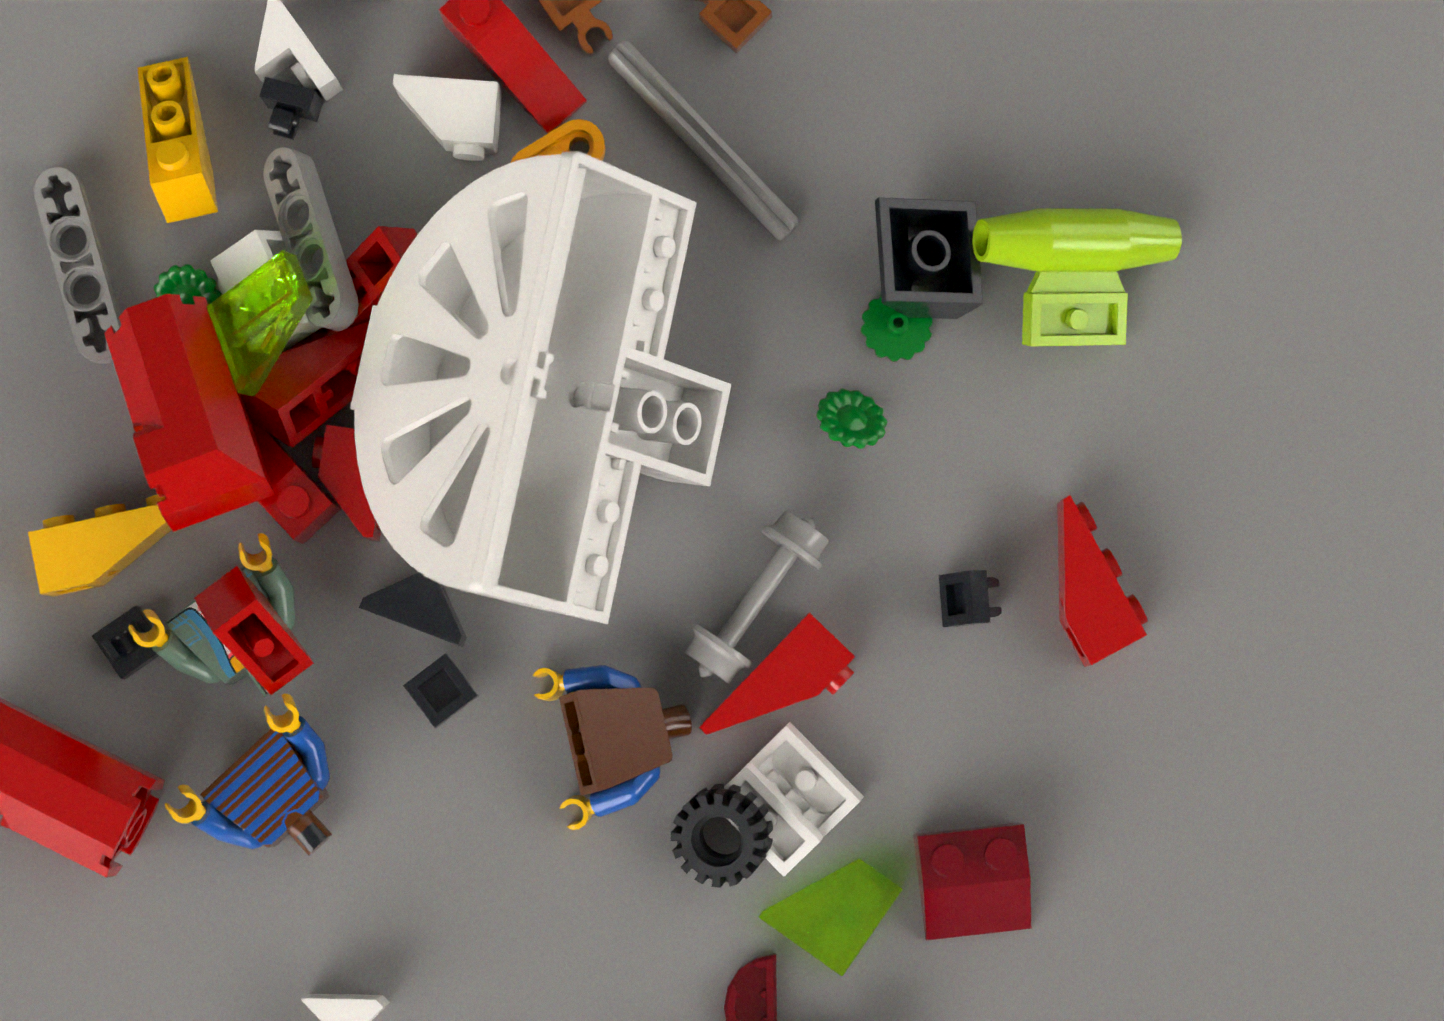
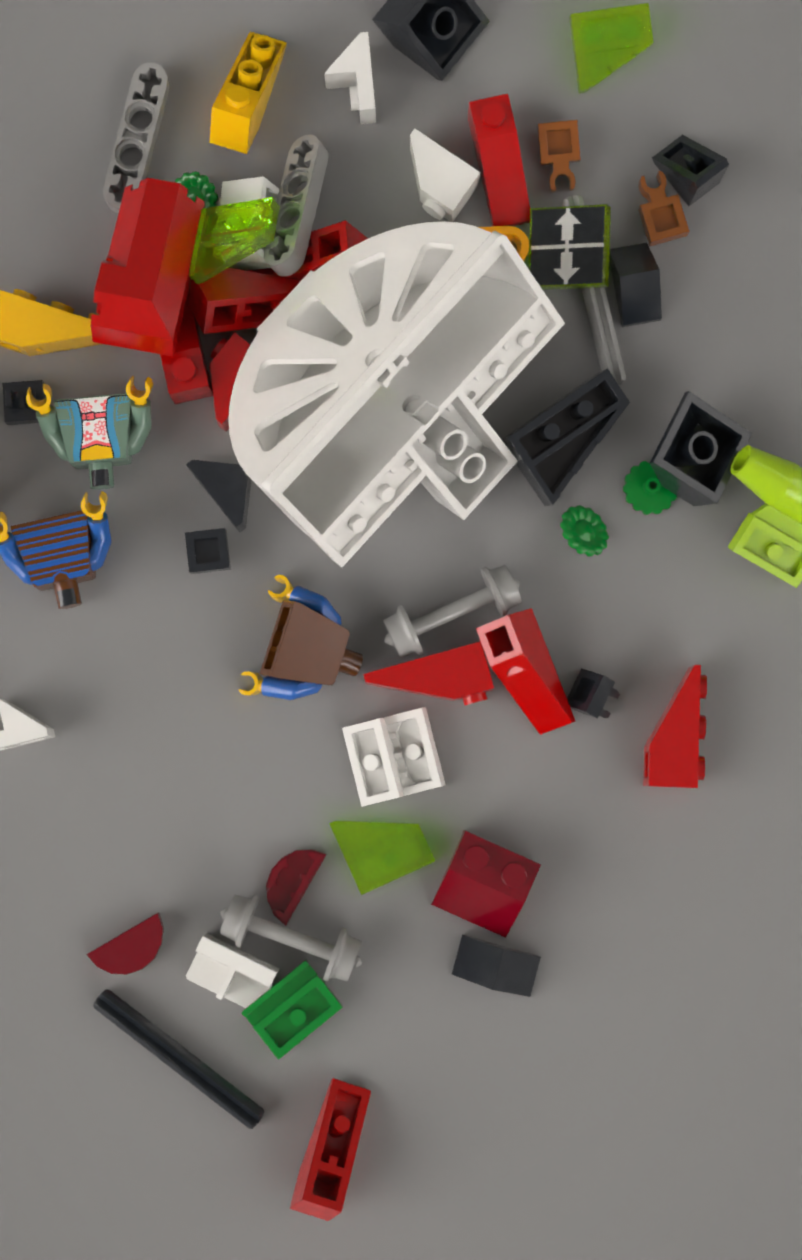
camera: 30 degrees right, 0 degrees up
red slope [194,566,314,695] -> none
black tile [260,76,323,140] -> none
black tyre [671,784,773,888] -> none
none -> black slope [451,934,541,997]
none -> red slope [476,608,576,735]
none -> black wedge [501,368,630,506]
none -> black tile [529,204,611,290]
none -> black slope [607,242,662,327]

